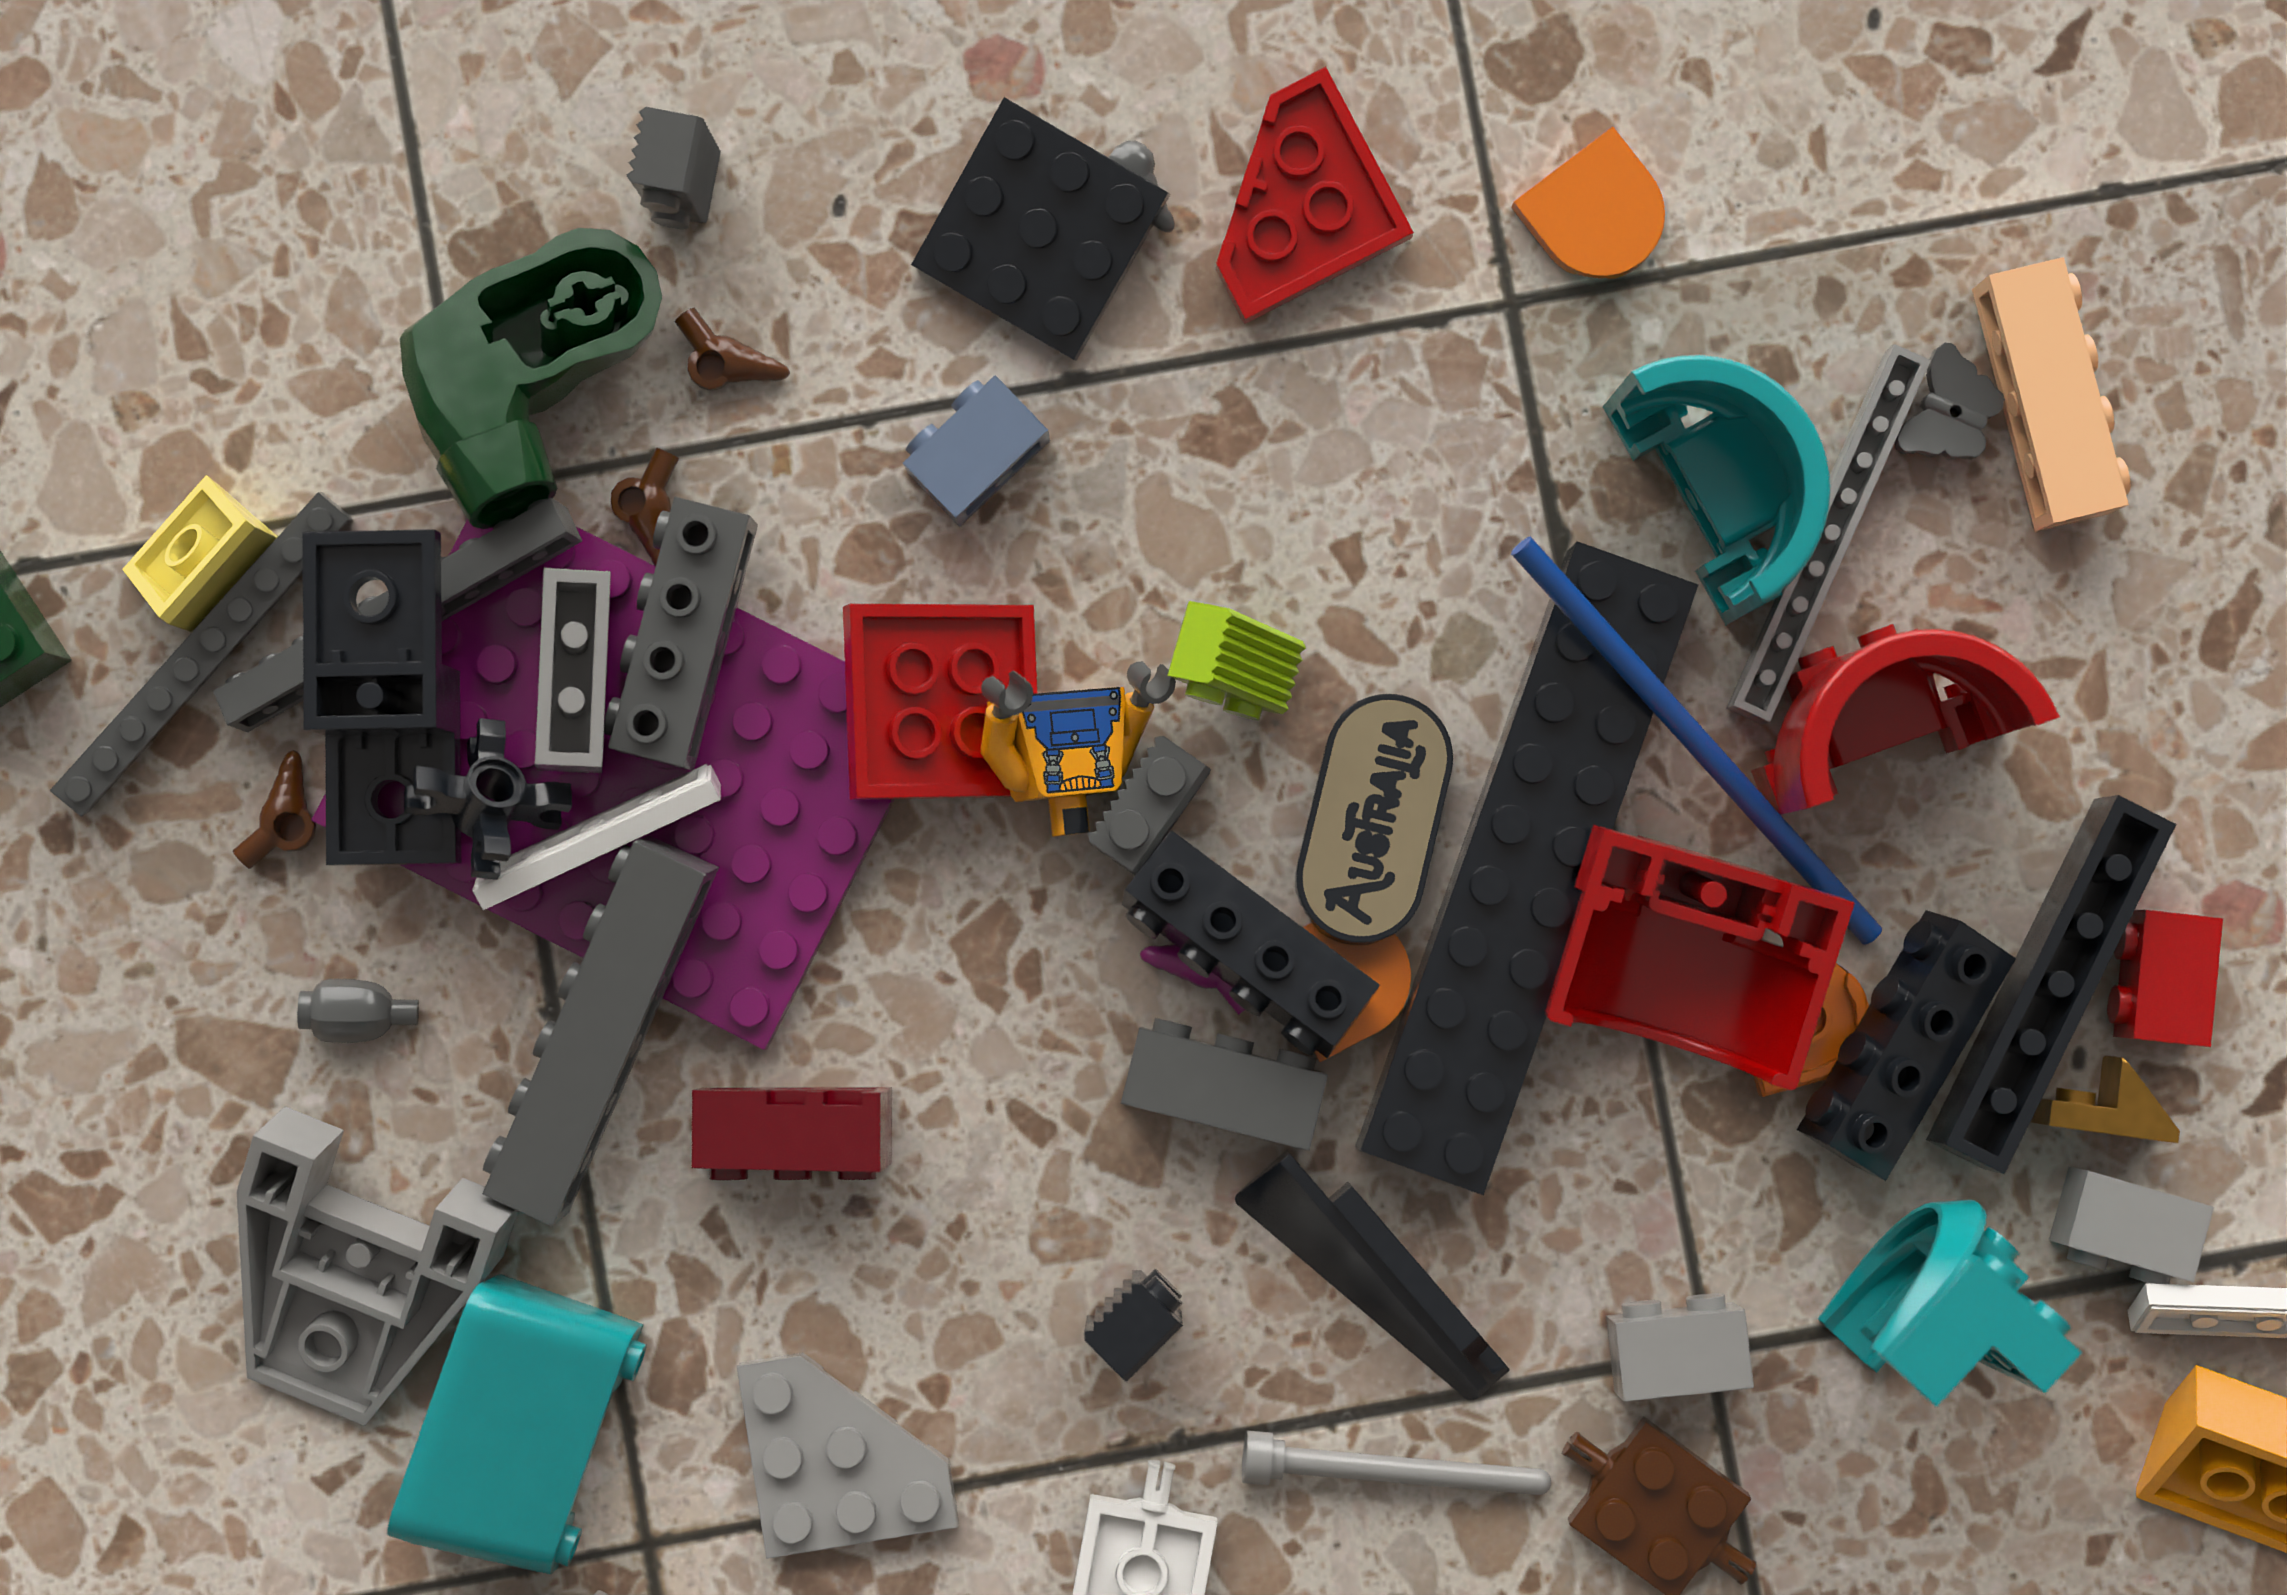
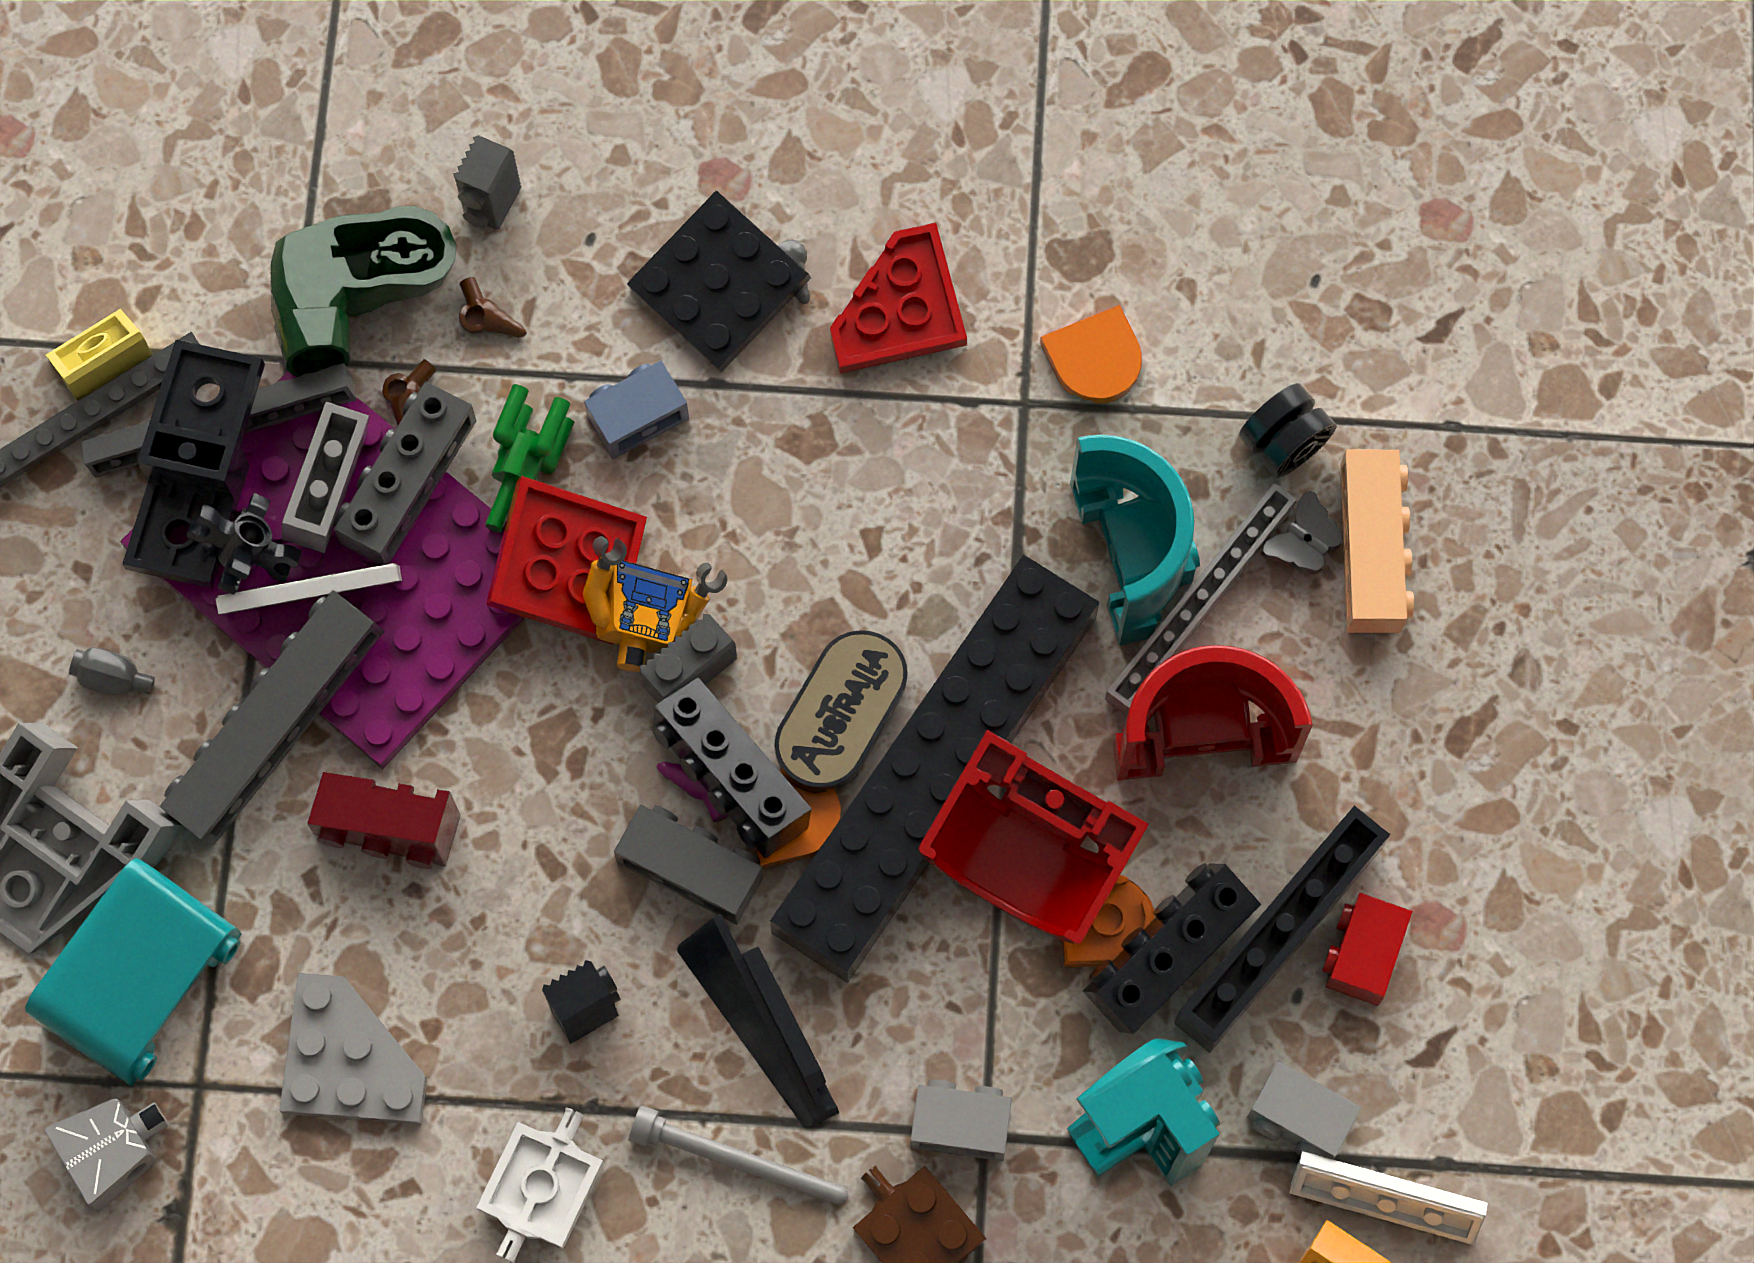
camera: 10 degrees right, 15 degrees down
reddish brown animal [233,750,317,869] -> none
lime brick [1167,601,1306,721] -> none
blue piece [1511,536,1882,945] -> none
pearl gold slope [2031,1055,2180,1143] -> none
none -> green plant [485,384,575,532]
none -> black wheel [1239,383,1337,479]

